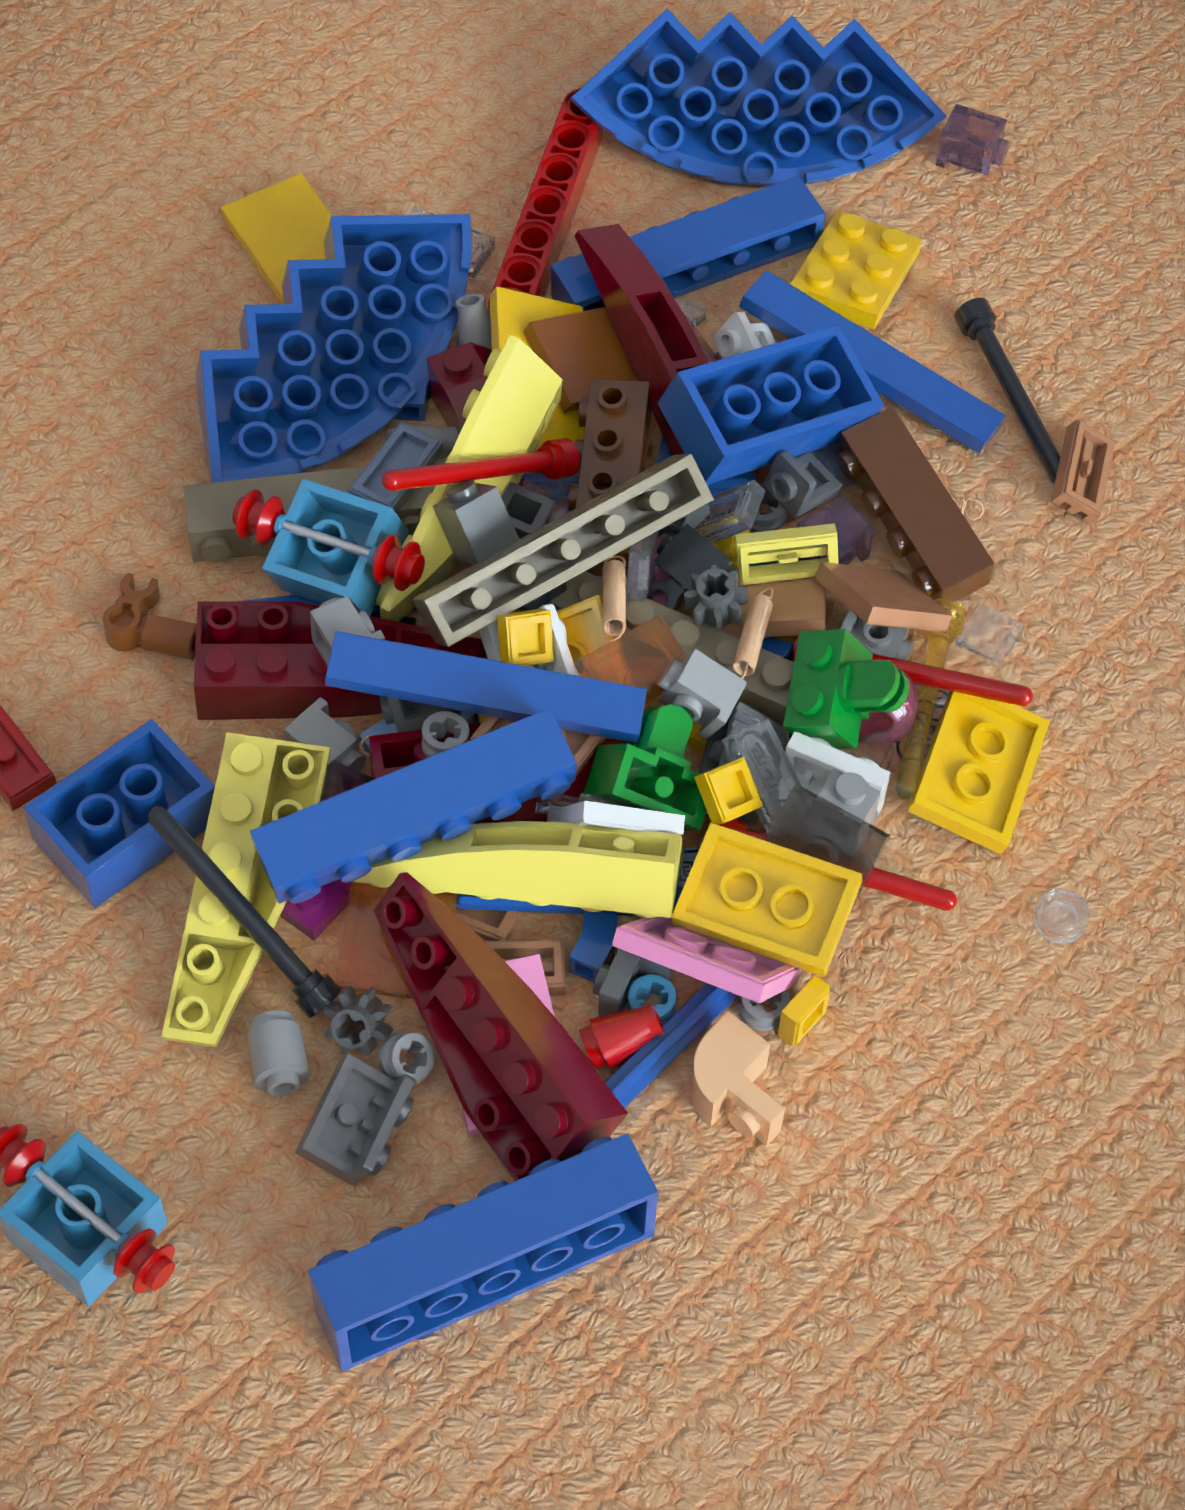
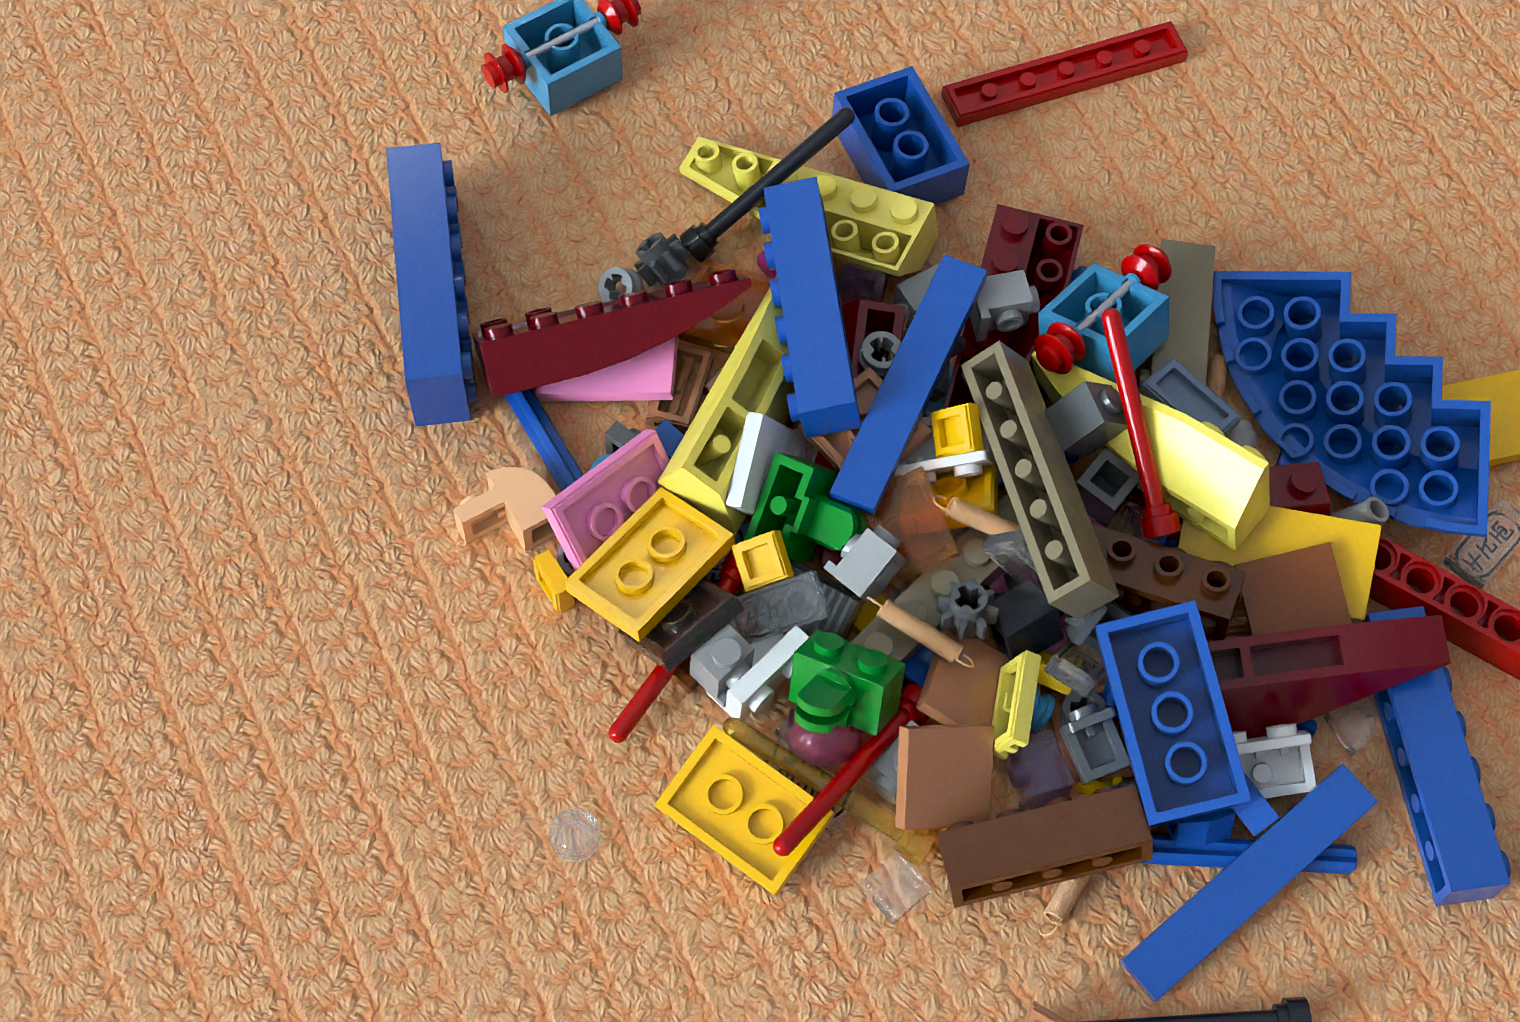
camera: 105 degrees right, 5 degrees up
dark orange bar [103,573,197,660] -> none
light grey brick [247,1010,309,1096] -> none
flat silver bracket [295,1053,415,1185] -> none
red cone [579,1003,665,1069] -> none
yellow plate [790,210,922,330] -> none

